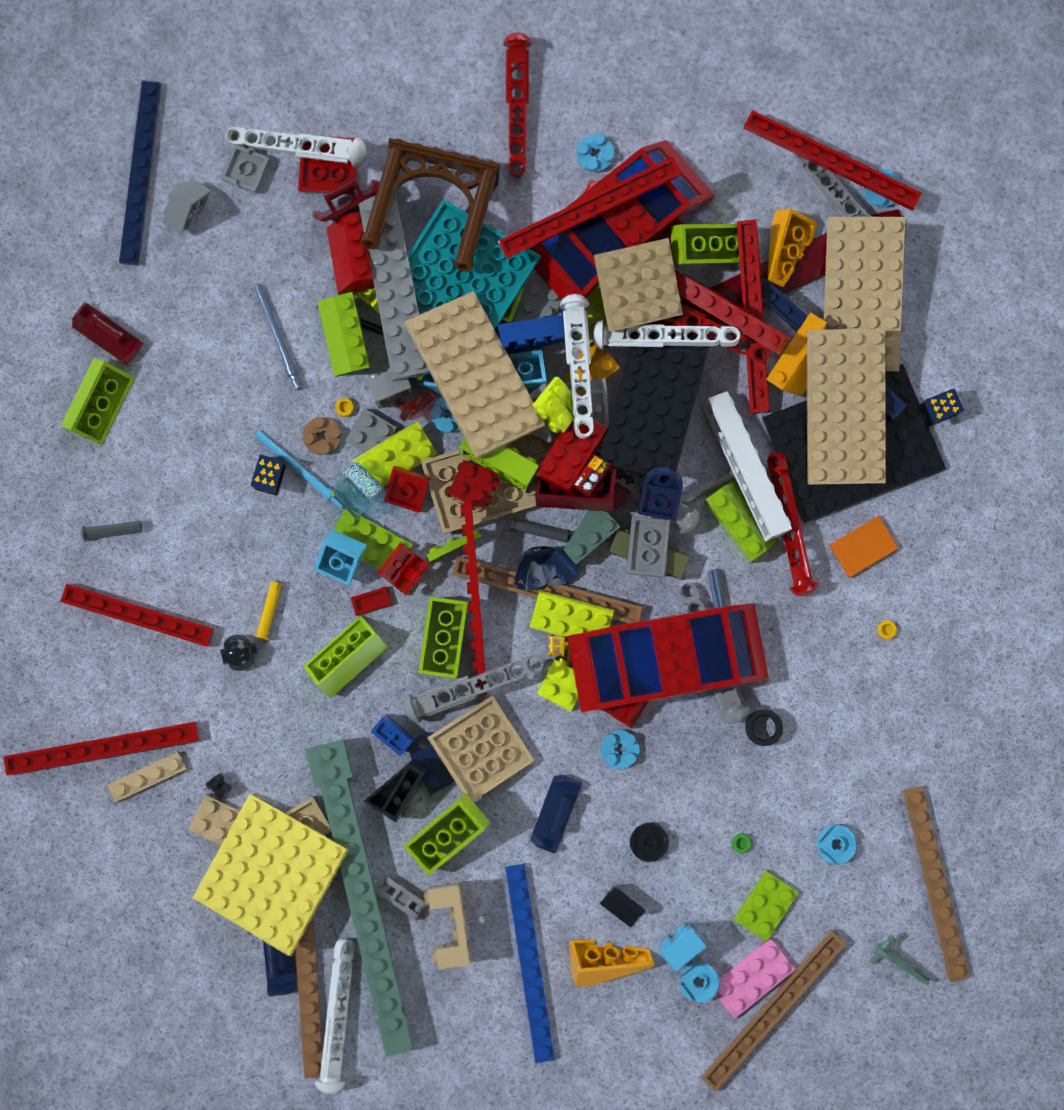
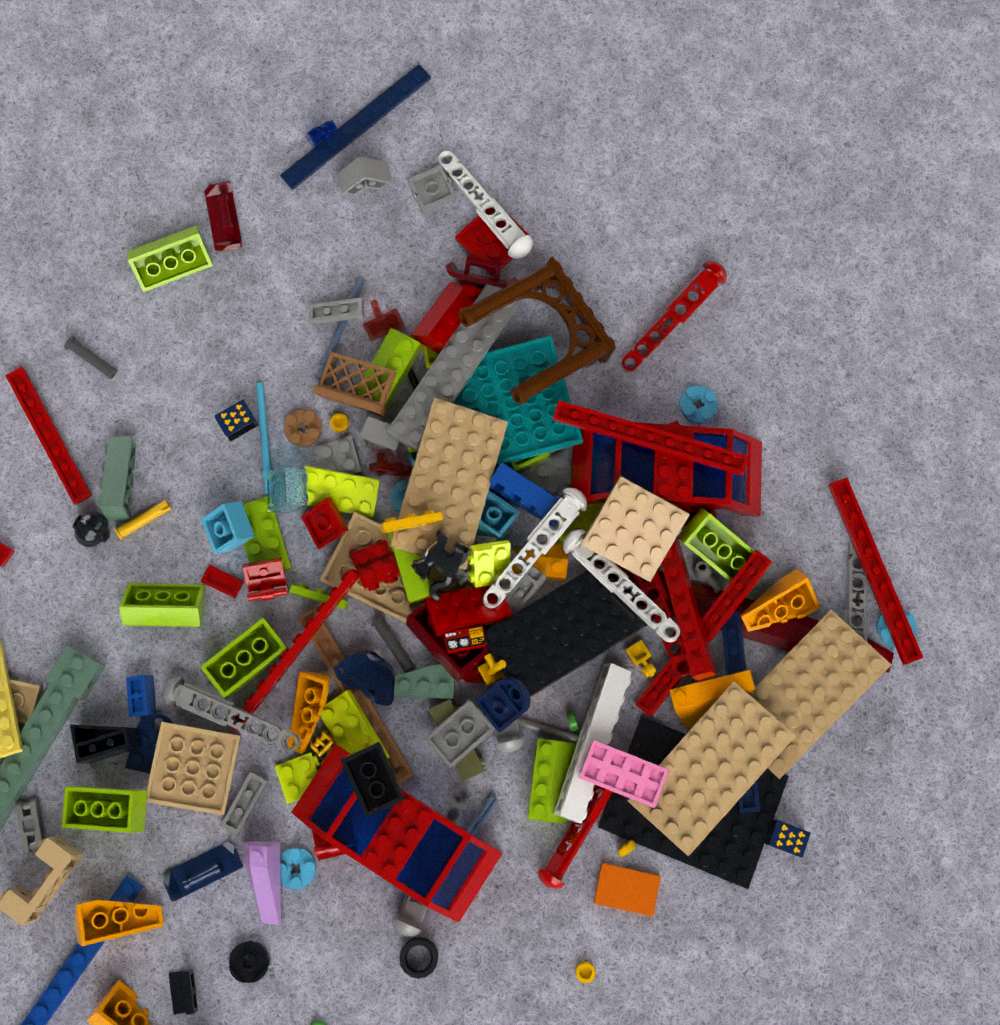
camera: 45 degrees right, 5 degrees down
none -> light orange wedge [74,899,164,946]
none -> sand green wedge [97,437,136,521]
none -> light grey plate [220,772,268,835]
none -> lavender wedge [244,840,281,925]
none -> light orange wedge [288,670,330,754]
none -> clear blue brick [304,120,338,146]
none -> light grey plate [309,297,365,325]
none -> medium nougat fence [312,352,397,417]
none -> black brick [341,742,405,818]
none -> clear red plate [363,300,405,342]
none -> yellow plate [380,510,443,534]
none -> black animal [411,530,471,601]
none -> yellow arm [477,653,506,685]
none -> bright green tile [566,711,580,732]
none -> bright pink plate [579,740,669,808]
none -> yellow tile [617,840,637,858]
none -> yellow plate [625,640,657,678]
none -> light grey bar [693,561,723,594]

